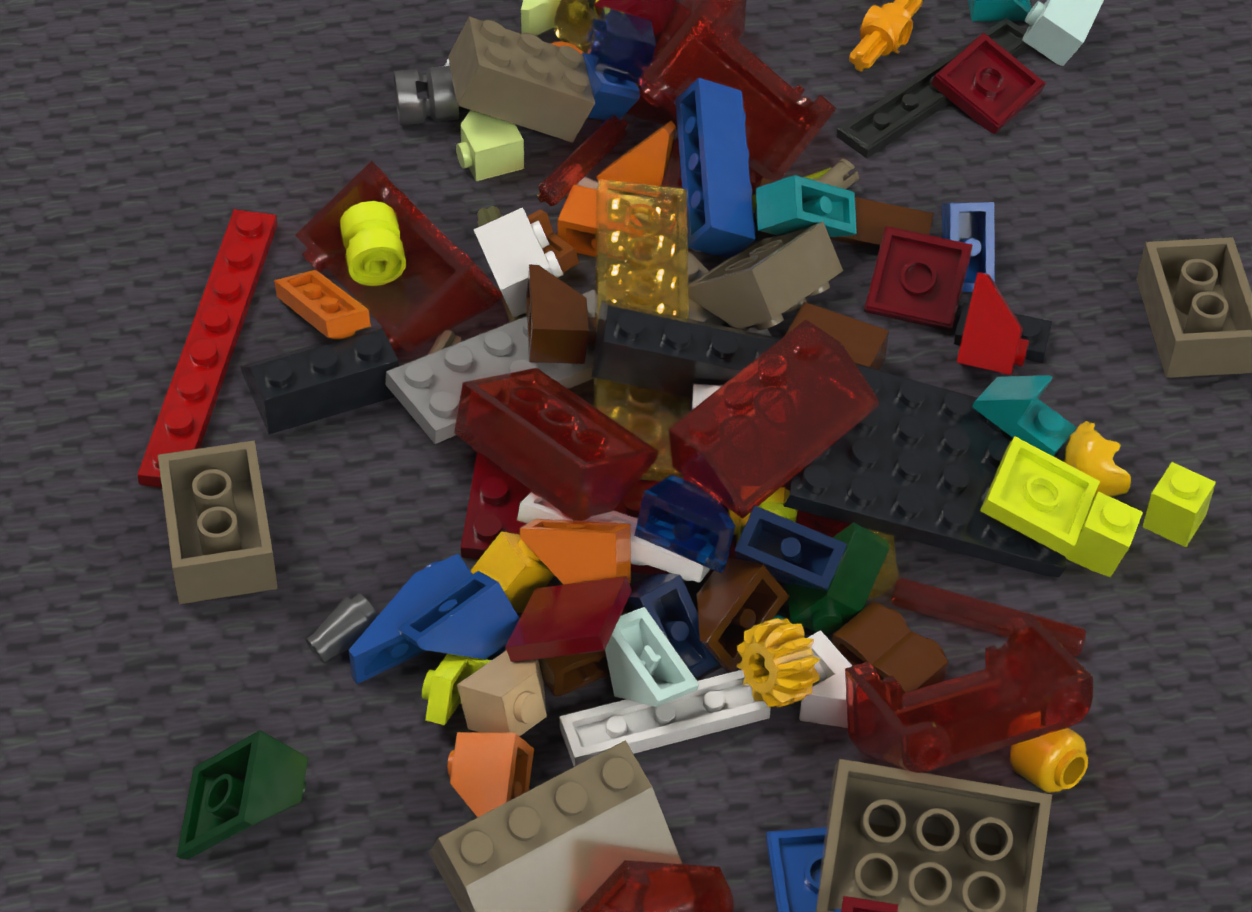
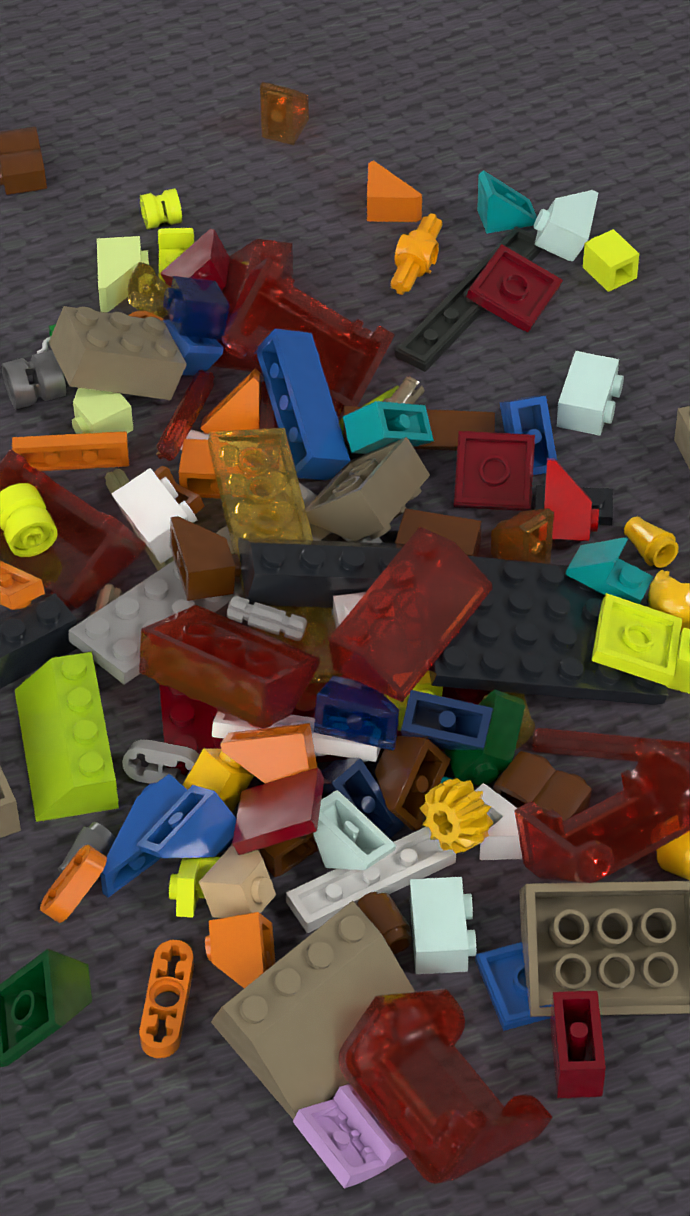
camera: 10 degrees left, 0 degrees up
none -> orange plate [12,431,129,473]
none -> lime slope [15,652,119,822]
none -> orange beam [40,844,107,923]
none -> light grey beam [122,740,200,784]
none -> orange beam [139,940,194,1058]
none -> light grey axle [227,596,307,641]
none -> reddish brown brick [356,892,412,955]
none -> light aqua brick [410,877,476,974]
none -> clear orange slope [490,508,554,564]
none -> light aqua brick [557,351,624,435]
none -> neon yellow brick [583,229,639,292]
none -> yellow cone [624,516,679,568]

